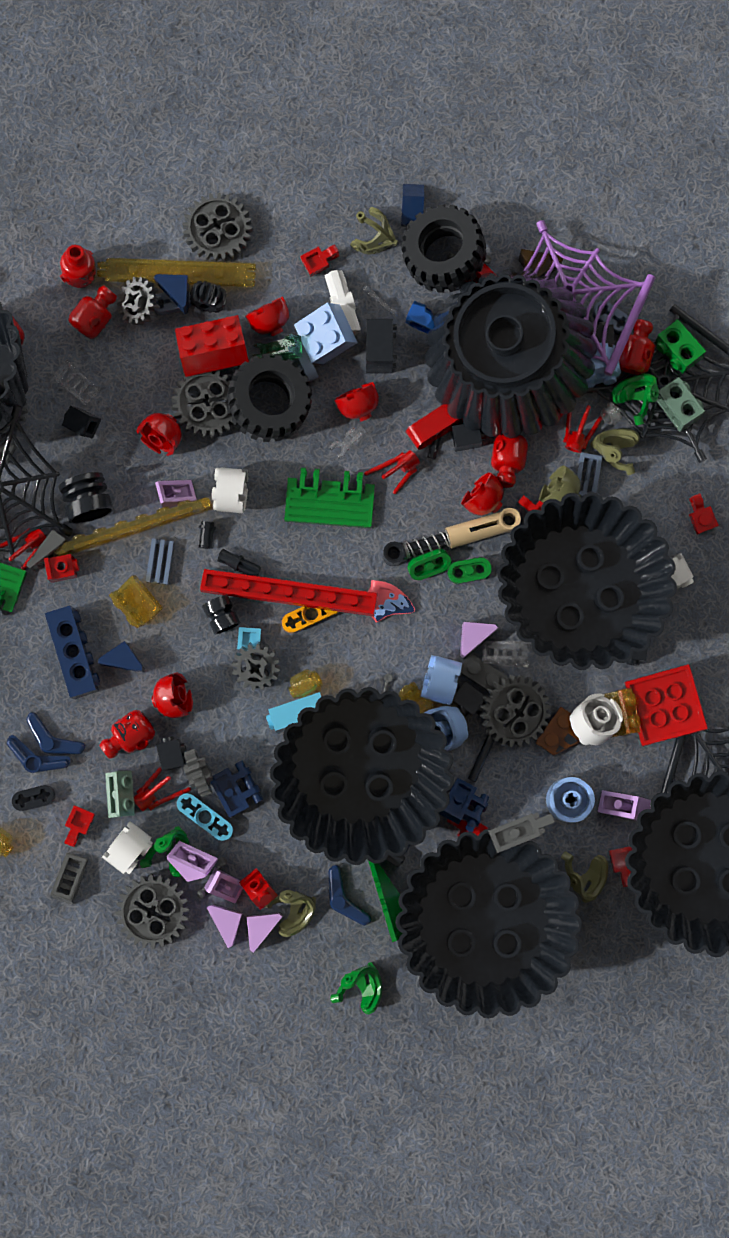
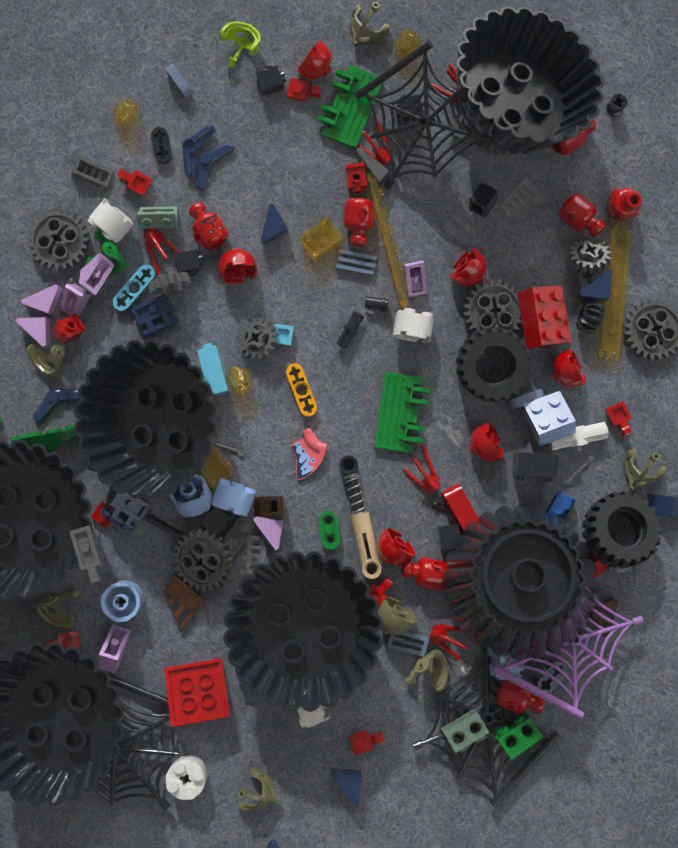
camera: 100 degrees right, 5 degrees up
dark blue brick [45,605,101,699] -> none
black wheel [58,472,114,524] -> none
red plate [200,569,378,616] -> none
black wheel [202,595,241,635] -> none
clear green hinge [253,334,302,361] -> none
green plate [407,549,451,580] -> none
white brick [569,694,623,745] -> none
clear yellow bracket [604,688,640,737] -> none
green helmet [612,374,659,425] -> none
none -> dark brown slope [254,495,285,516]
none -> red piece [343,198,376,246]

